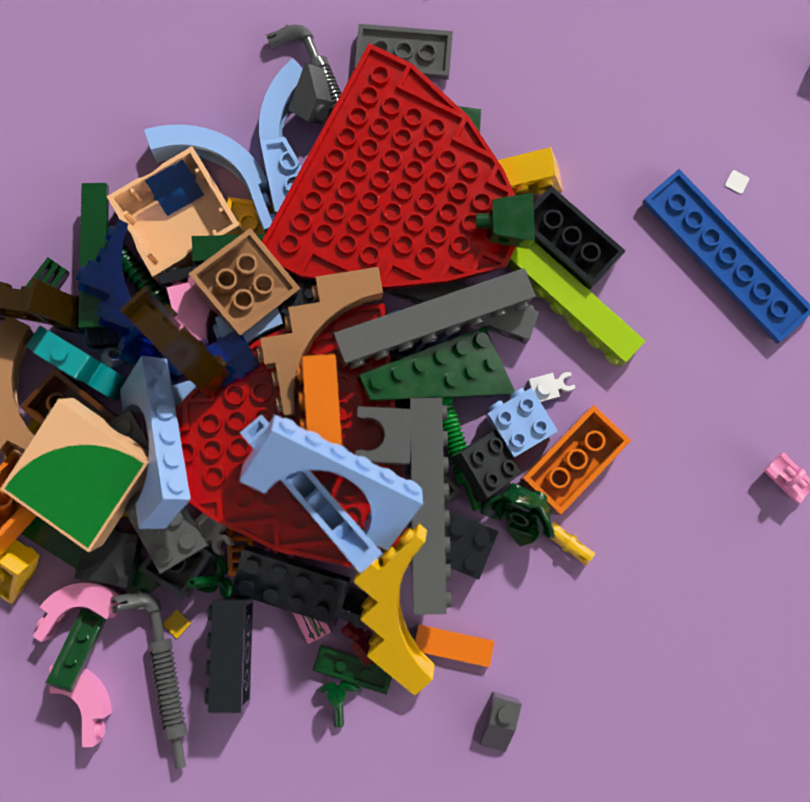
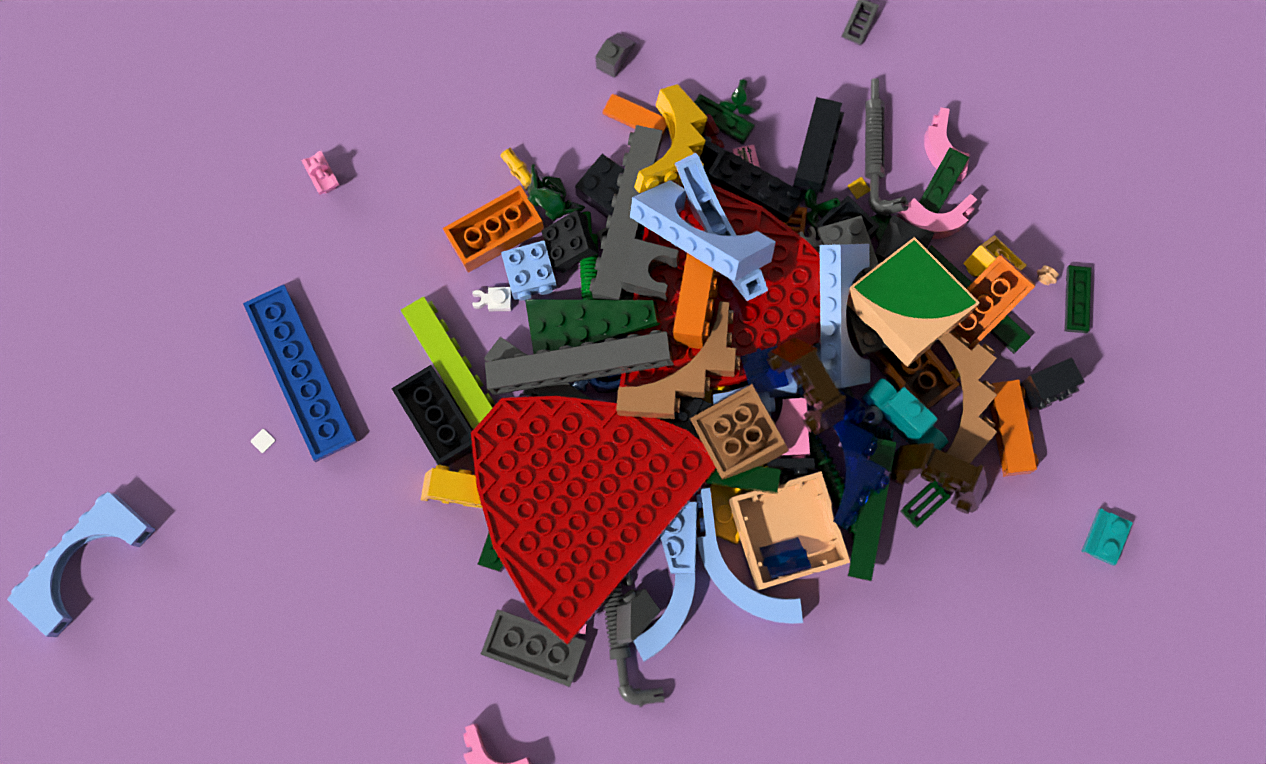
camera: 160 degrees left, 5 degrees down
dark green torso [475,193,535,249] -> none

